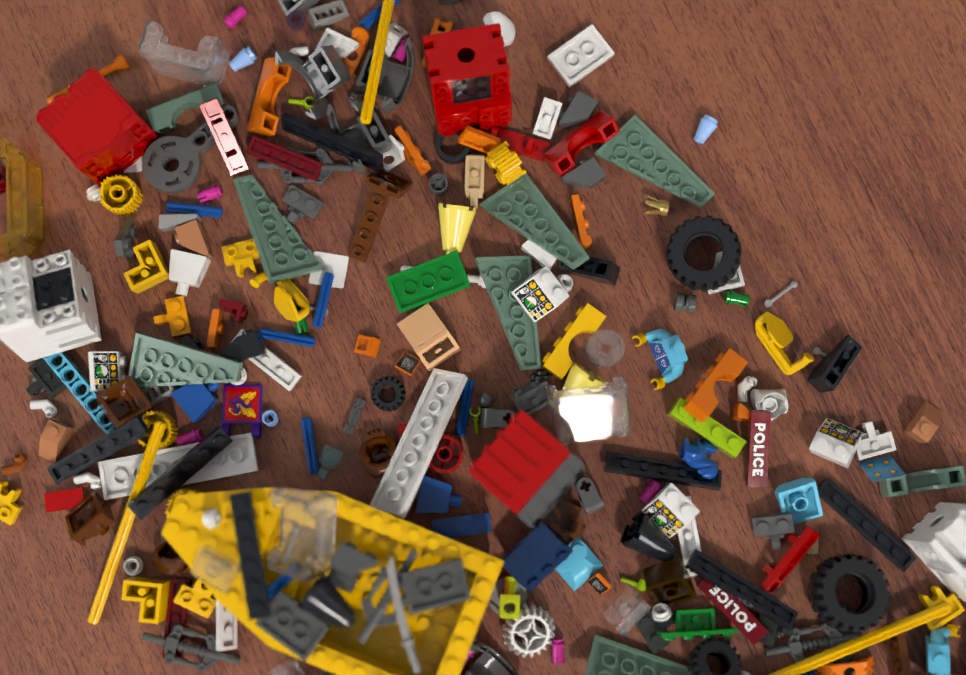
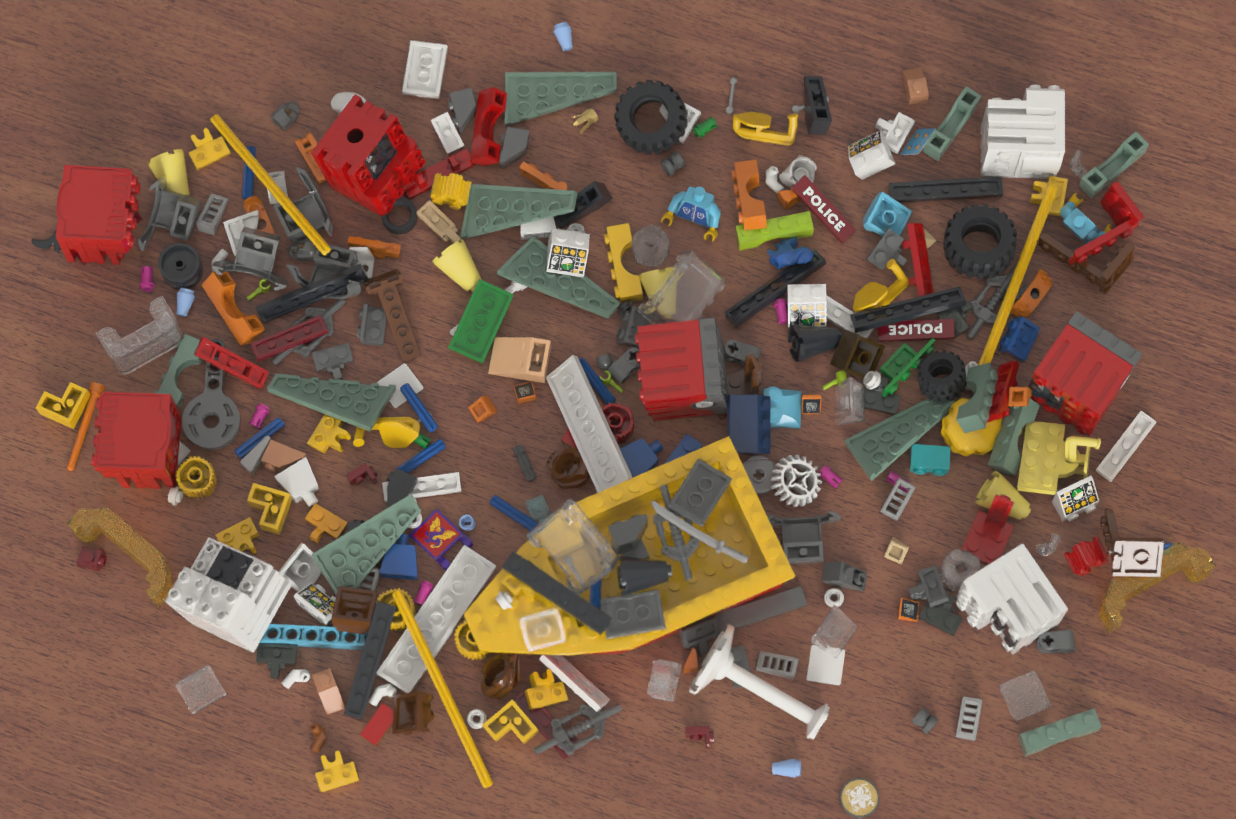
camera: 45 degrees left, 10 degrees down
dark grey hinge [114,218,137,259] -> none
black plate [127,426,233,520] -> none
orange plate [206,309,224,349] -> none
clear purple cone [286,11,305,32] -> none
black tyre [370,376,406,411] -> none
dark pink pin [392,38,414,63] -> none
dark grey wheel [429,174,448,197] -> none
orange plate [458,126,501,154] -> none
neon yellow bracket [499,577,520,619] -> none
none -> yellow brick [36,382,91,429]
none -> black wheel [158,243,203,290]
none -> yellow plate [216,517,259,554]
none -> white slope [279,543,322,592]
none -> dark grey bracket [357,303,387,346]
none -> yellow piece [853,259,909,313]

